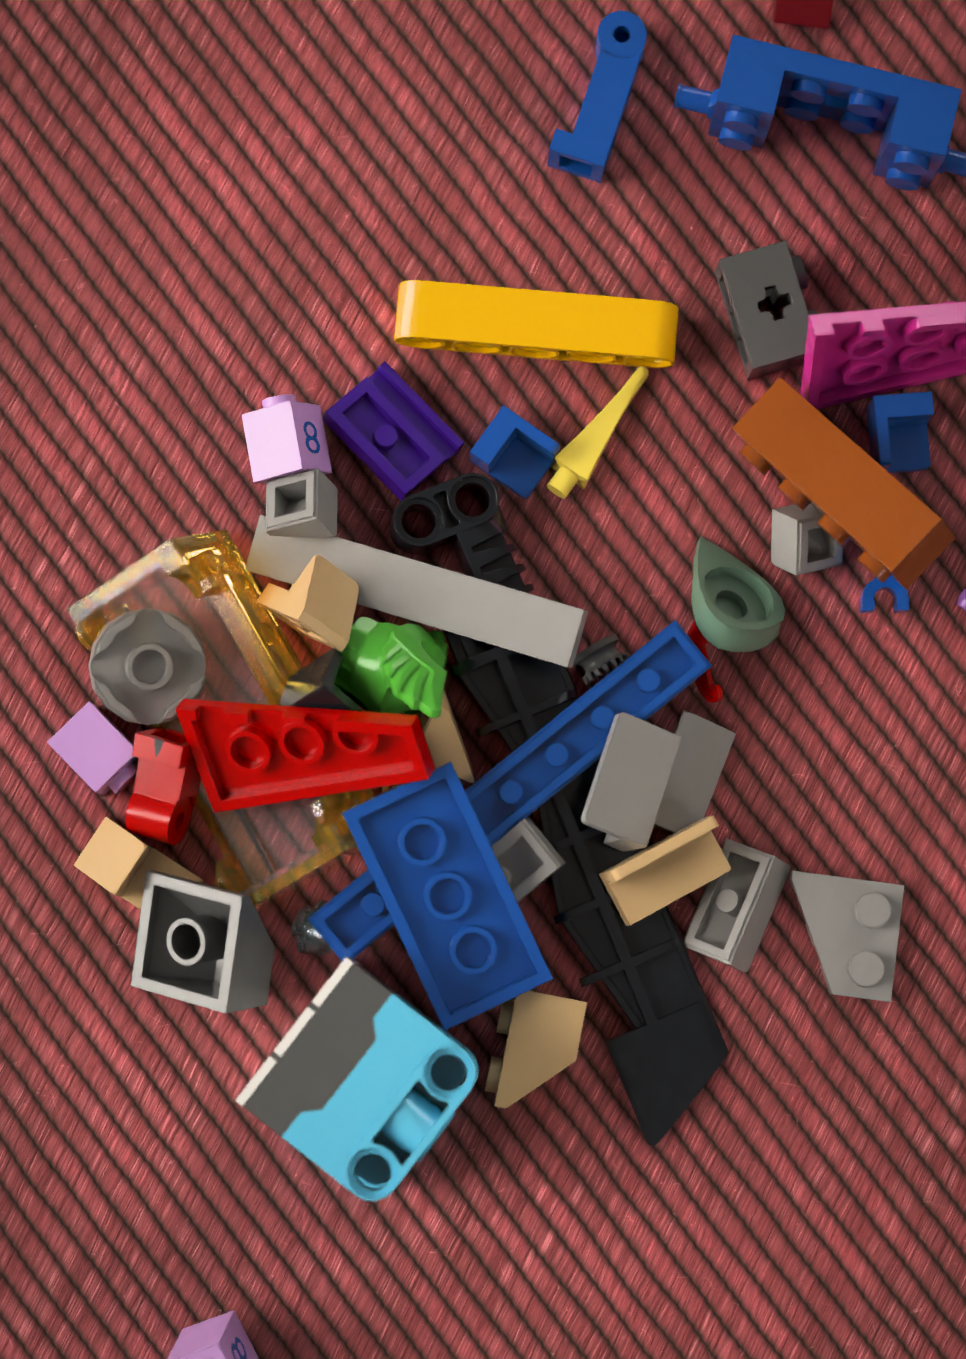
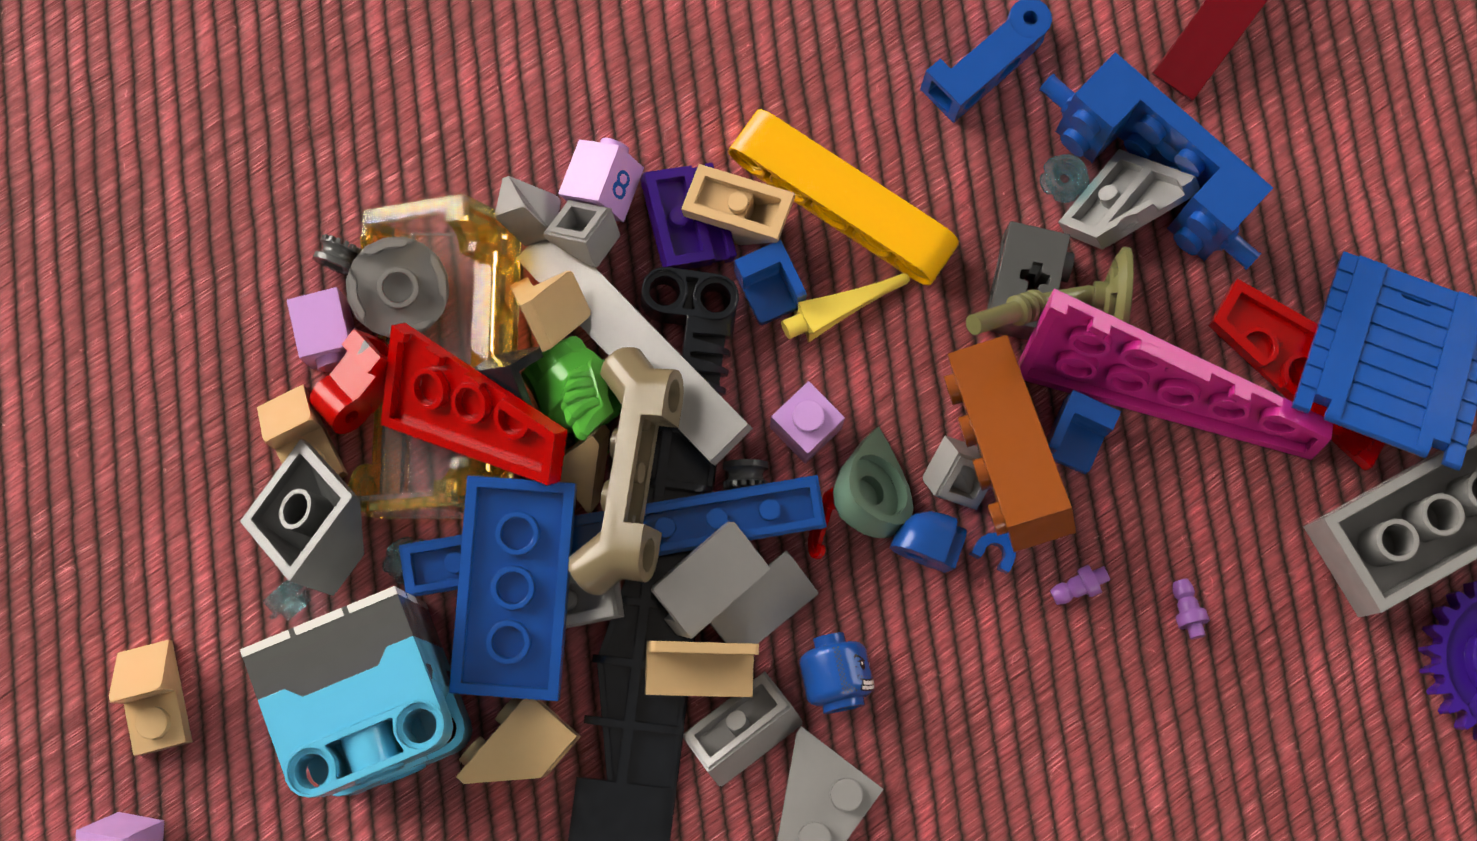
camera: 30 degrees right, 5 degrees down
none -> tan slope [109,640,193,756]
none -> clear light blue plate [262,580,312,621]
none -> dark grey bush [313,234,362,275]
none -> light grey slope [494,176,561,246]
none -> dark tan plate [568,347,684,596]
none -> tan slope [681,164,795,245]
none -> lavender brick [770,381,845,464]
none -> blue head [799,632,874,714]
none -> blue piece [890,511,967,573]
none -> olive dish [966,247,1134,335]
none -> clear light blue plate [1040,154,1090,203]
none -> light grey wing [1058,149,1200,250]

